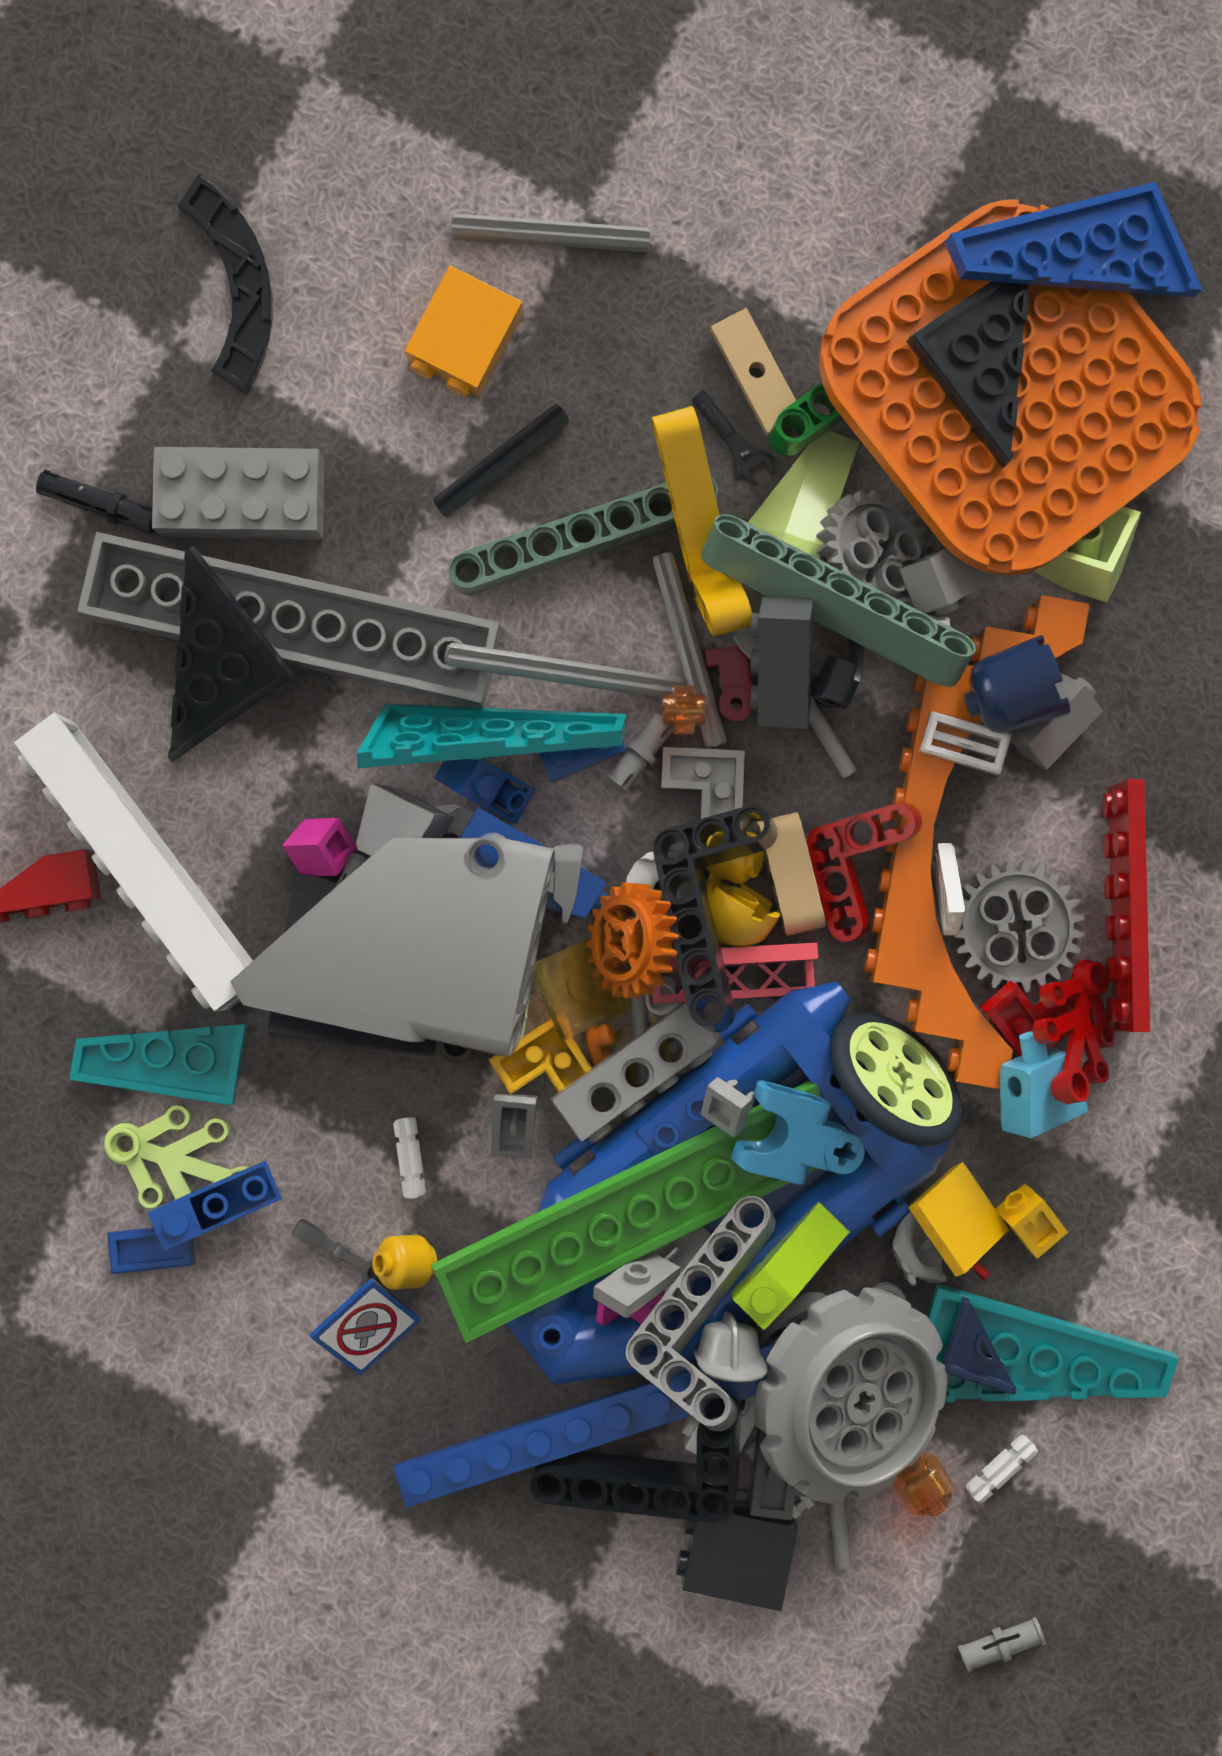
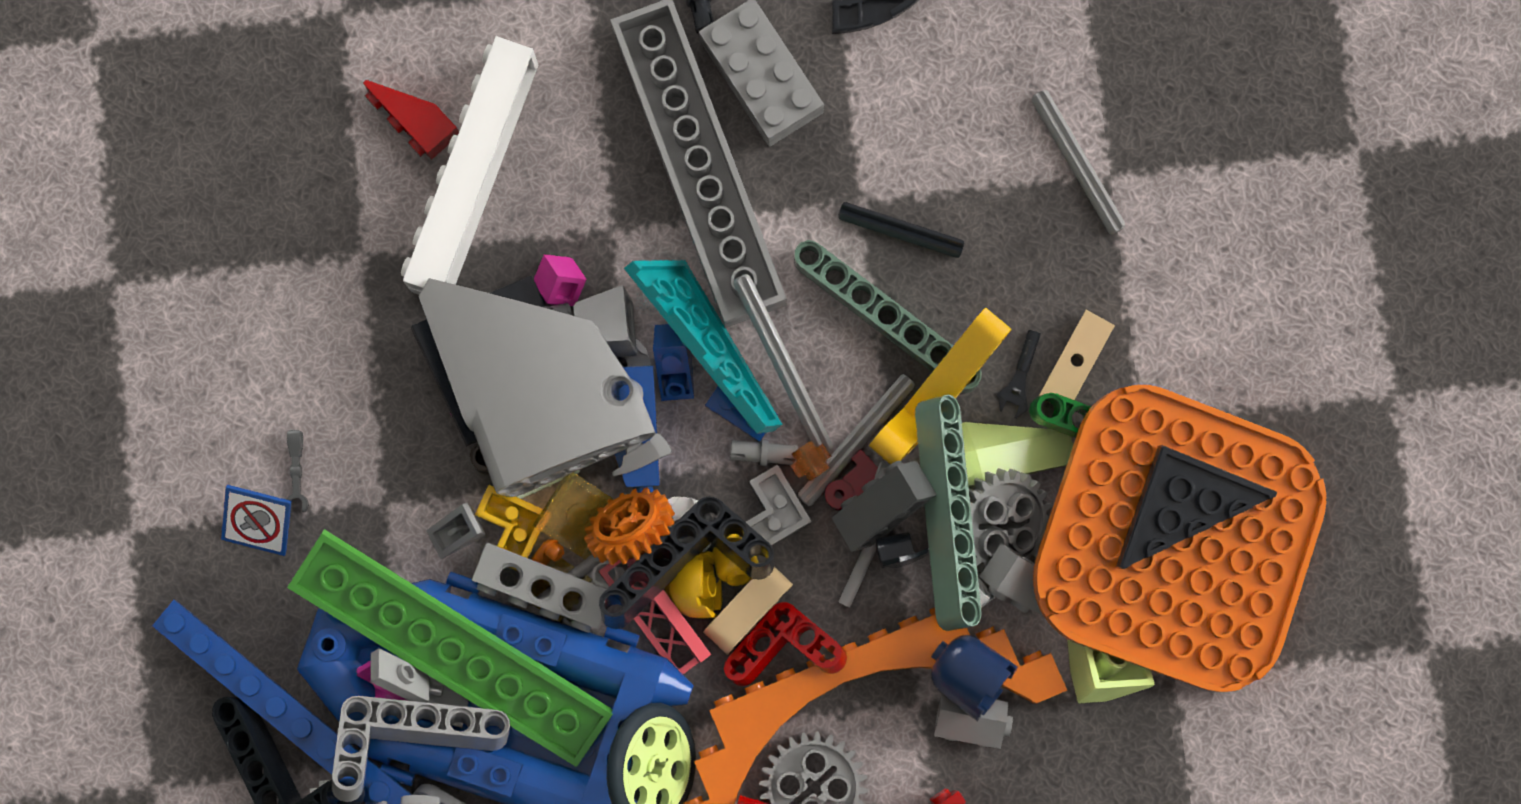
camera: 60 degrees right, 5 degrees down
teal wing [69,1024,248,1106] -> none
yellowish green plant [104,1105,249,1209] -> none
blue tile [107,1227,195,1274] -> none
blue slope [147,1161,282,1251] -> none
black tile [168,545,295,762] -> none
yellow head [372,1234,437,1290] -> none
white axle [393,1117,426,1199] -> none
light orange brick [404,265,523,398] -> none
light grey piece [694,1311,767,1382] -> none
light grey tile [700,1077,755,1138] -> none
lime slope [730,1201,849,1330] -> none
dark azure piece [731,1080,865,1184] -> none
white tile [918,711,1012,776] -> none
white tile [932,843,965,935] -> none
blue wing [944,182,1202,298] -> none

